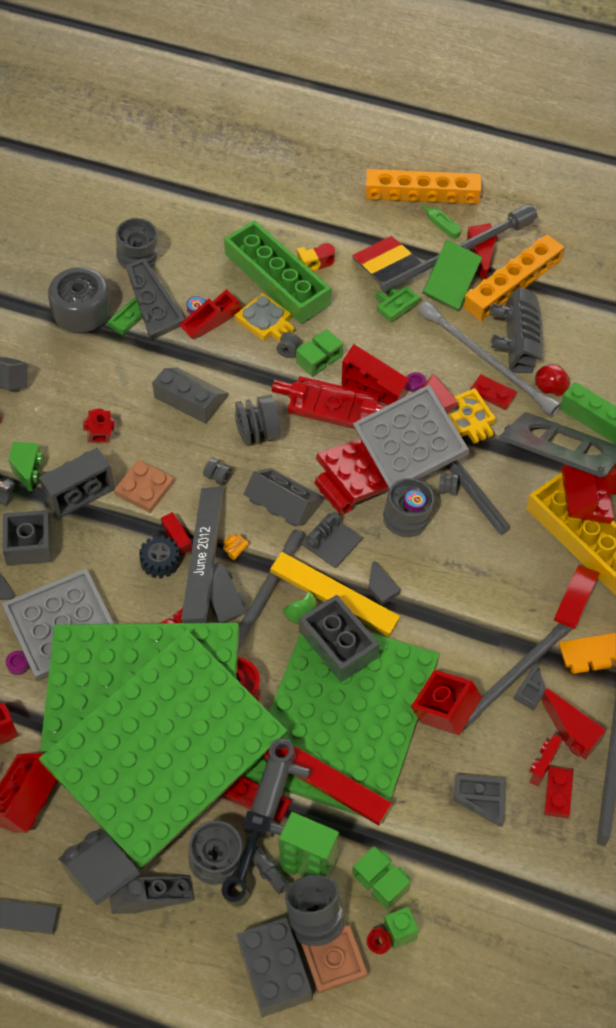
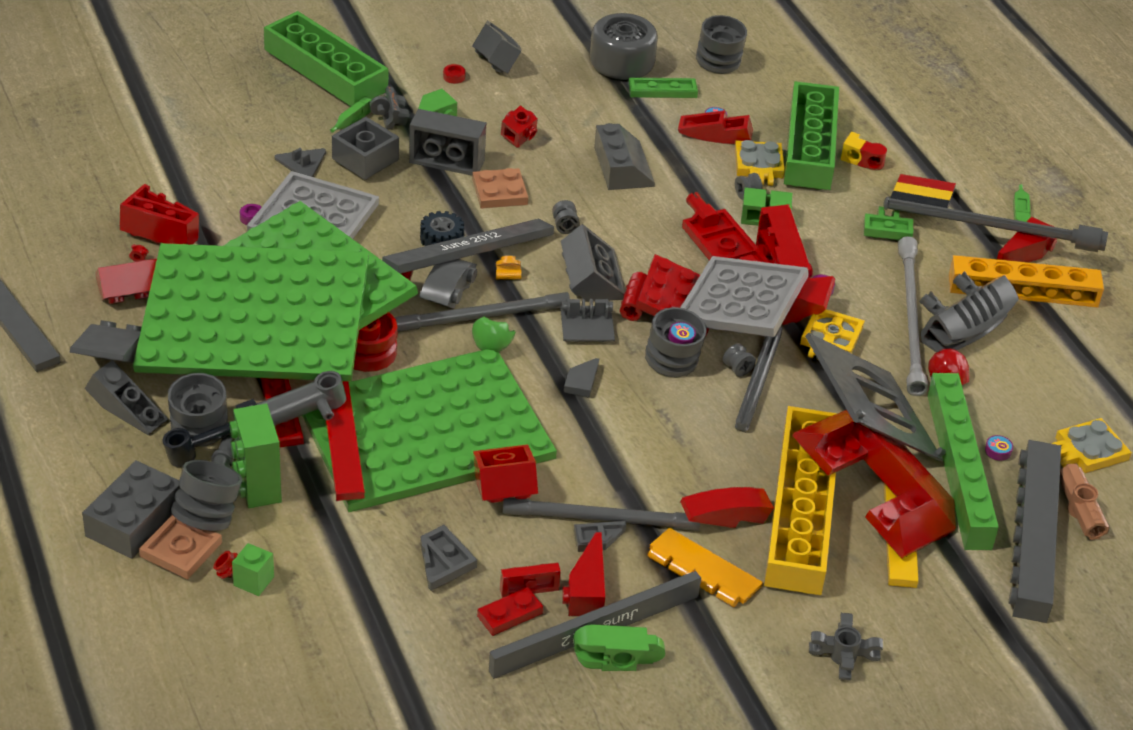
camera: 45 degrees right, 15 degrees down
dark grey wing [126,258,185,339] -> none
red piece [161,512,192,555] -> none
dark grey wheel [235,394,281,445] -> none
yellow tile [270,552,400,637] -> none
dark grey brick [299,594,379,682] -> none
bright green piece [352,846,411,910] -> none
light orange brick [365,169,481,204] -> none
bright green tile [422,239,482,311] -> none
red plate [470,374,517,410] -> none

